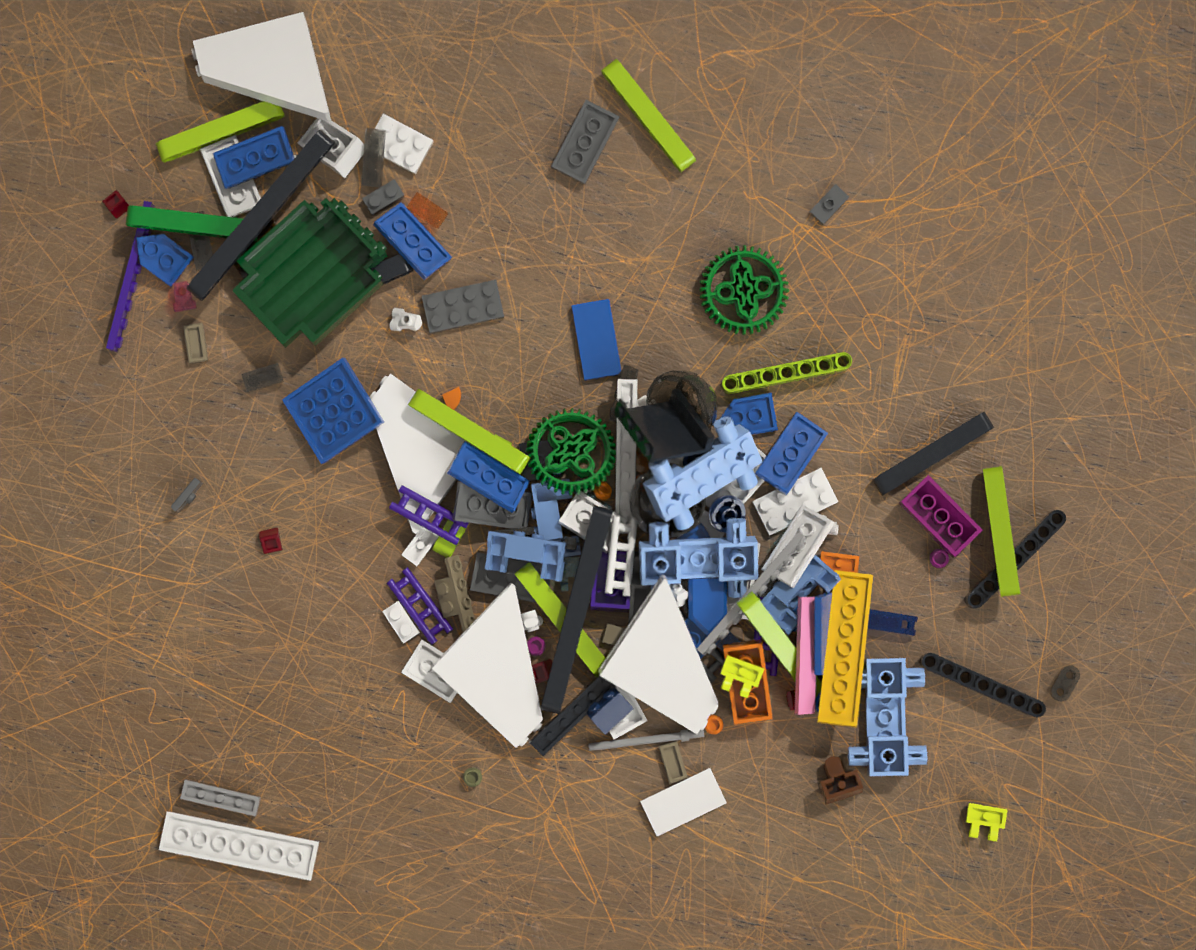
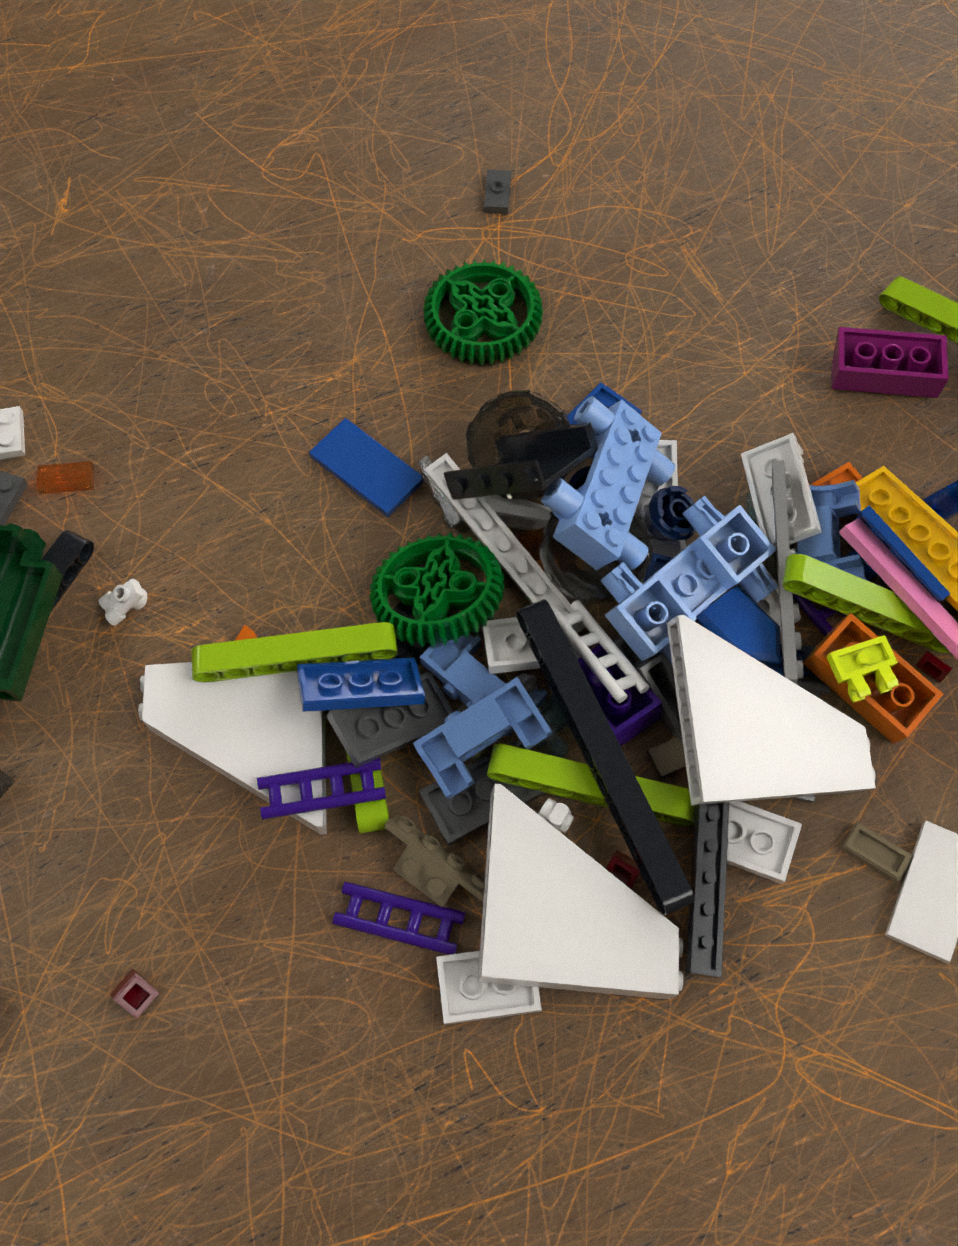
camera: 40 degrees left, 20 degrees down
blue plate [282,358,384,464] -> none
blue tile [373,202,452,280] -> none
white plate [382,601,420,644] -> none
white plate [402,527,439,566] -> none
dark grey plate [422,280,504,334] -> none
olive plate [463,767,482,787] -> none
magenta plate [527,637,546,656] -> none
dark grey plate [551,100,620,185] -> none
brick [586,687,634,735] -> none
light grey bar [589,729,704,751] -> none
orange plate [593,482,612,501] -> none
lime beam [601,59,696,172] -> none
orange plate [705,715,723,734] -> none
lime beam [721,352,852,394] -> none
white plate [752,468,838,536] -> none
blue tile [755,412,828,495] -> none
black beam [872,411,994,496] -> none
magenta plate [929,549,949,568] -> none

